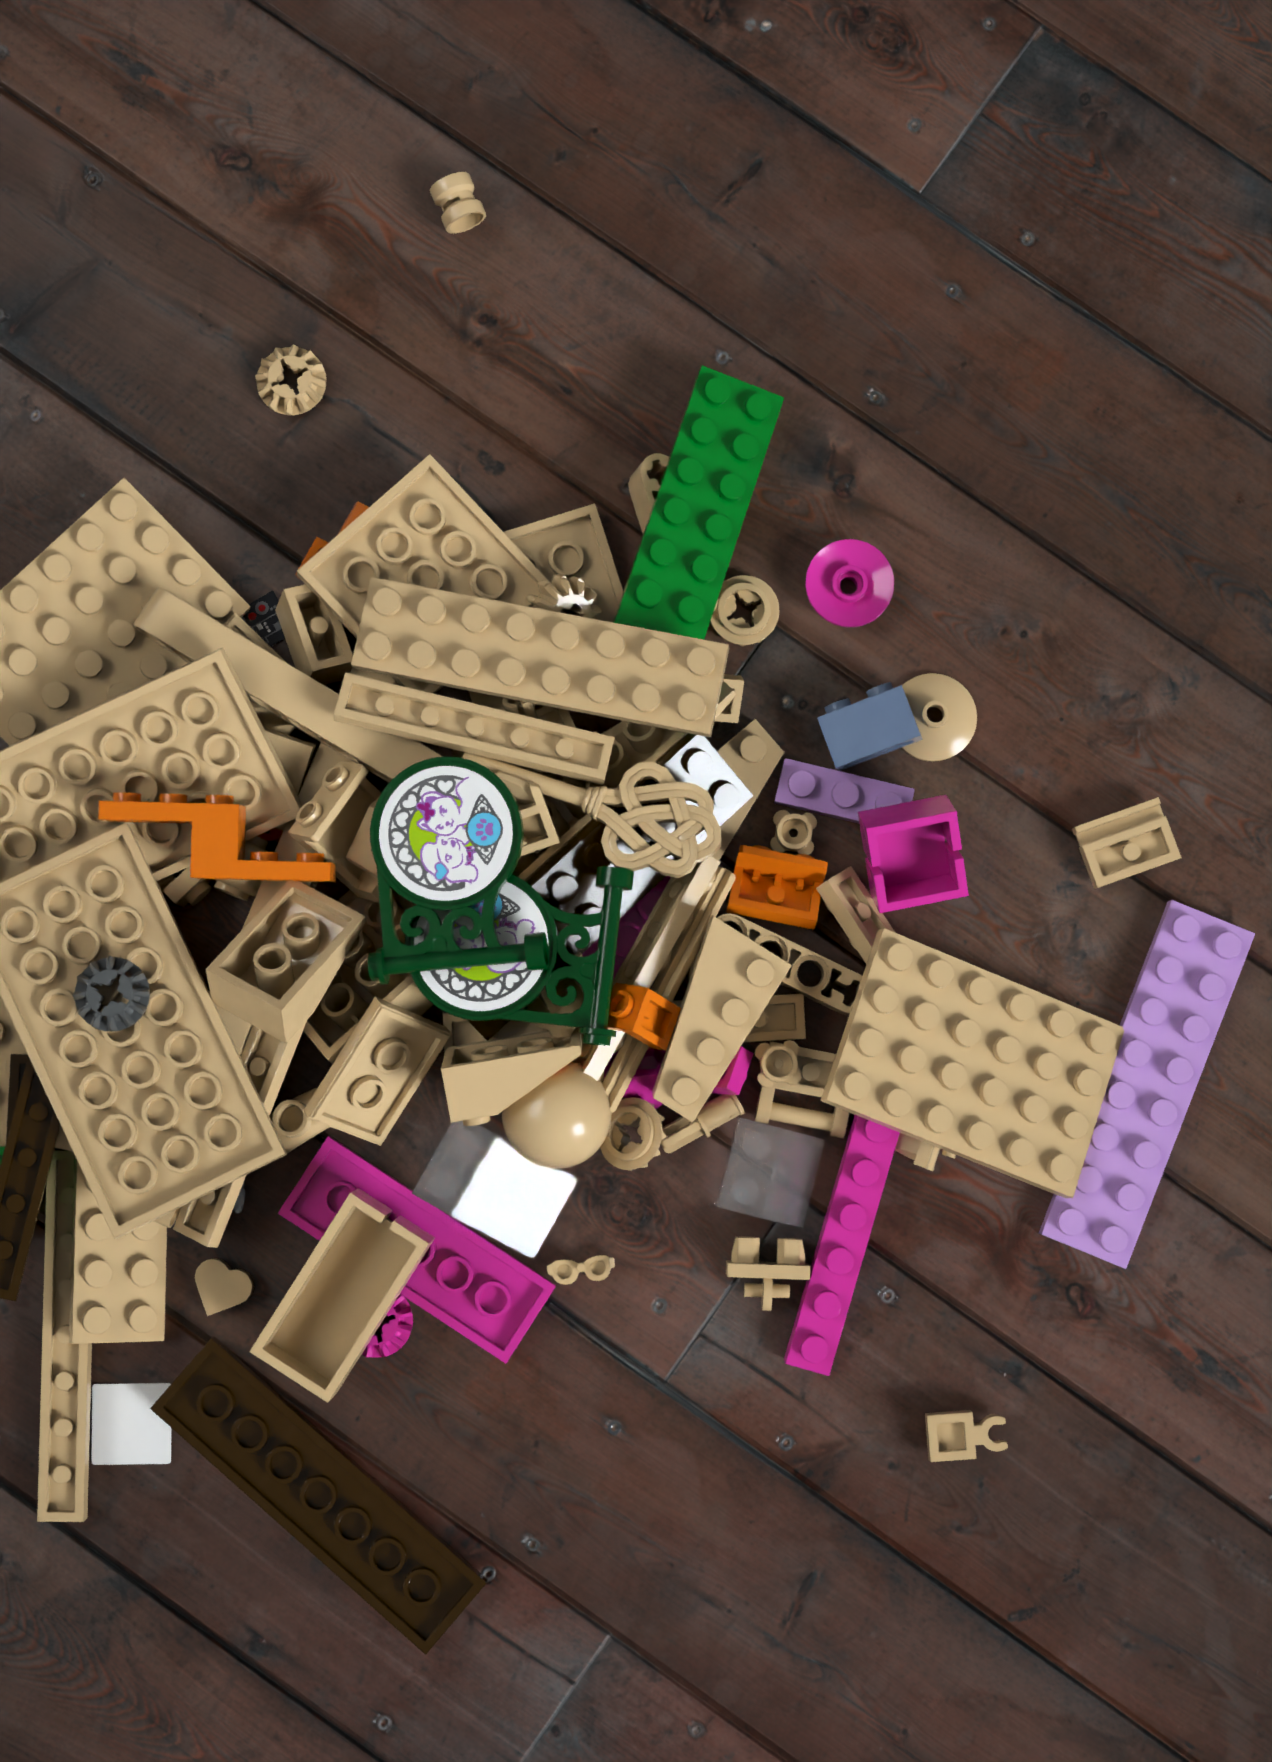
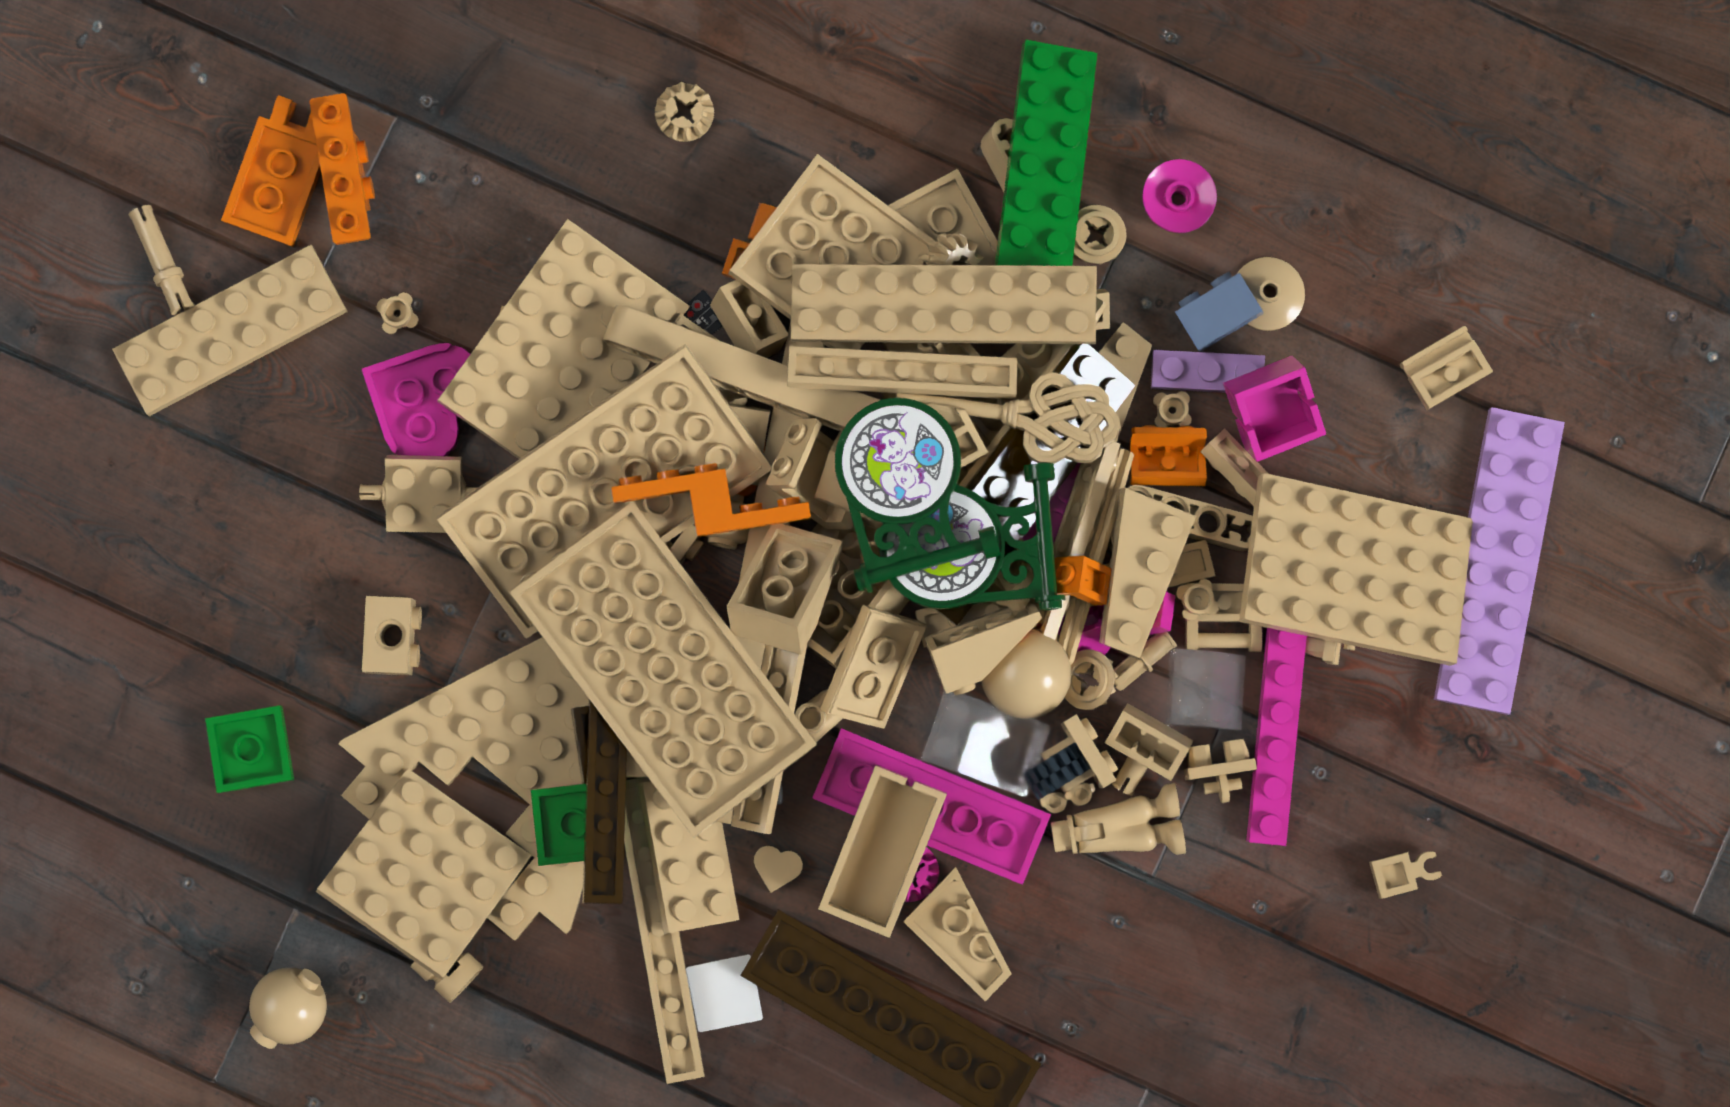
camera: 15 degrees left, 0 degrees up
dark grey gear [73,956,150,1032] -> none
none -> tan wing [903,867,1012,1001]
none -> plate [1022,714,1118,800]
none -> tan piece [1051,783,1186,855]
none -> tan brick [1105,703,1193,796]

